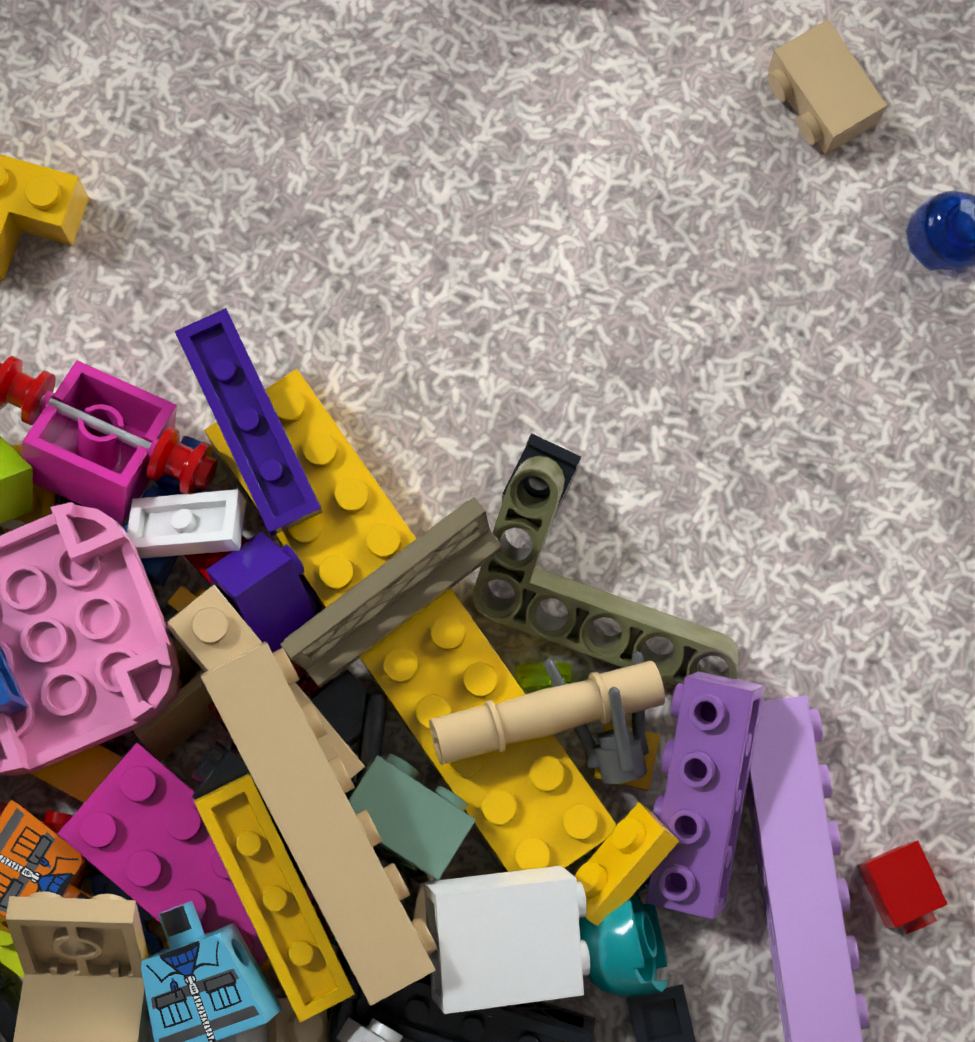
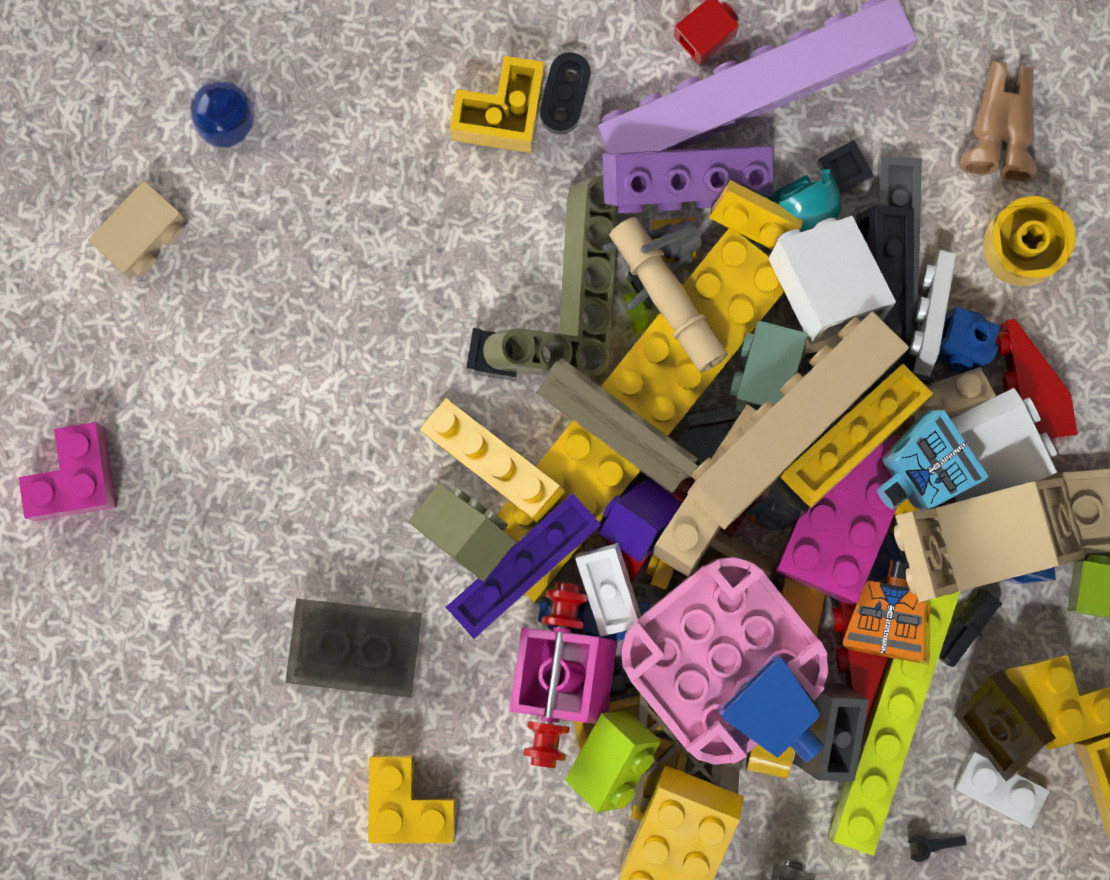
camera: 105 degrees left, 5 degrees up
none -> clear smoke brick [285,598,425,698]
none -> olive brick [408,484,516,582]
none -> yellow plate [420,398,565,524]
none -> yellow brick [450,56,545,153]
none -> black plate [540,52,590,135]

